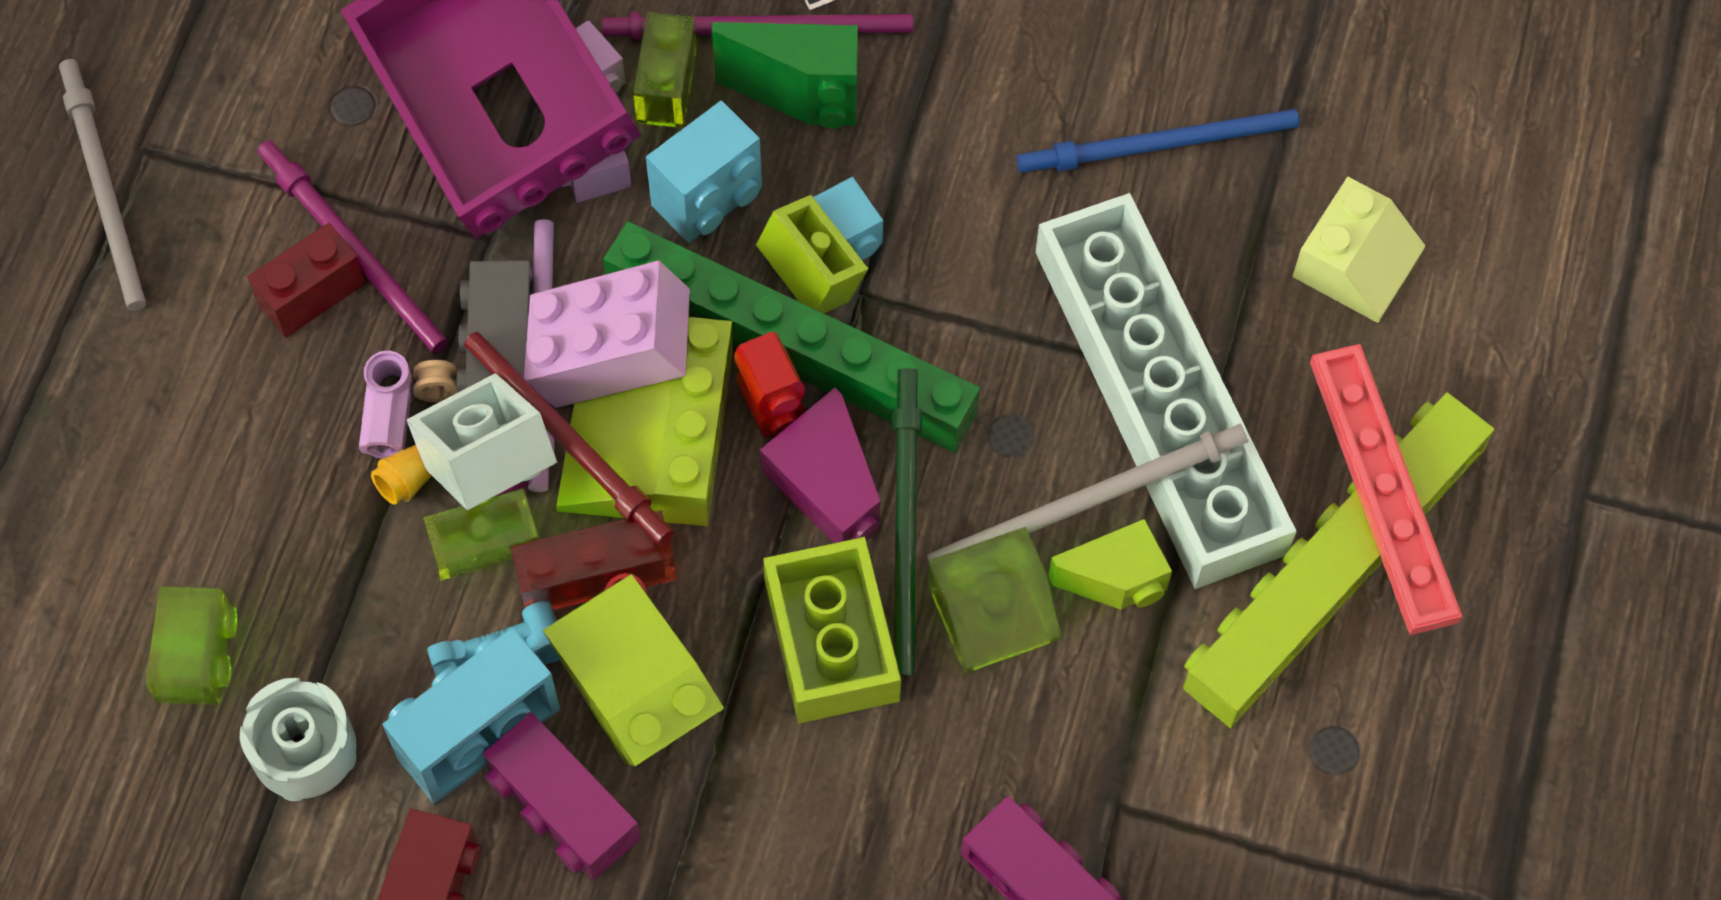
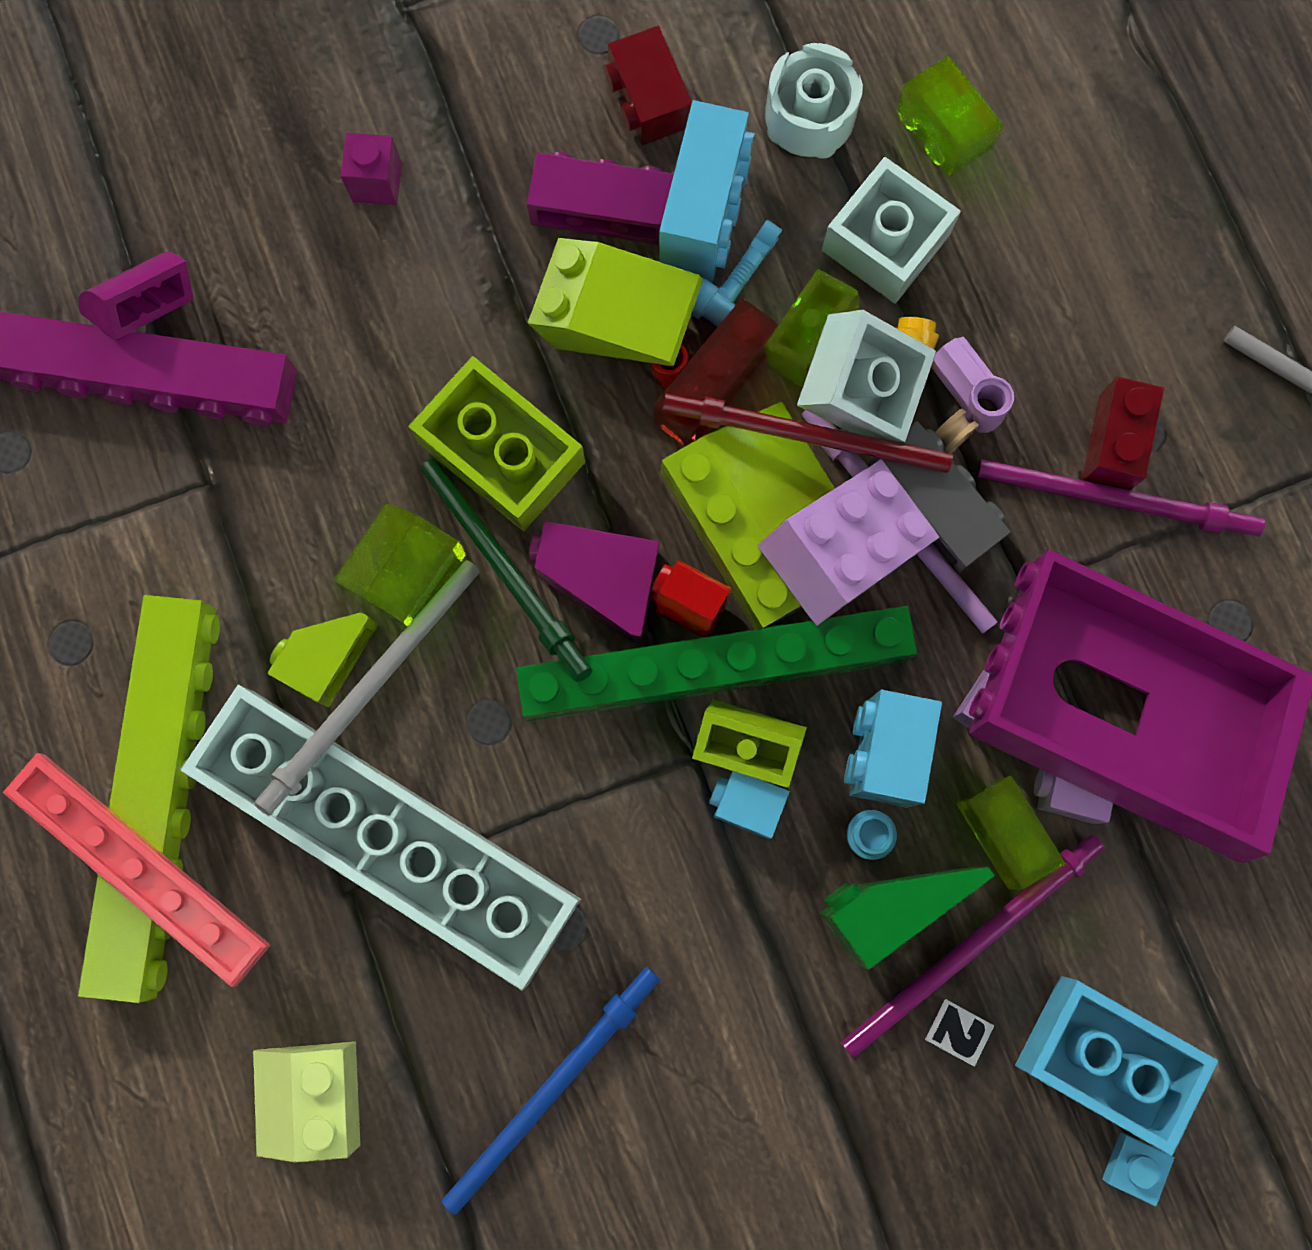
camera: 145 degrees right, 15 degrees up
none -> light aqua brick [822,157,961,304]
none -> medium azure plate [847,810,897,860]

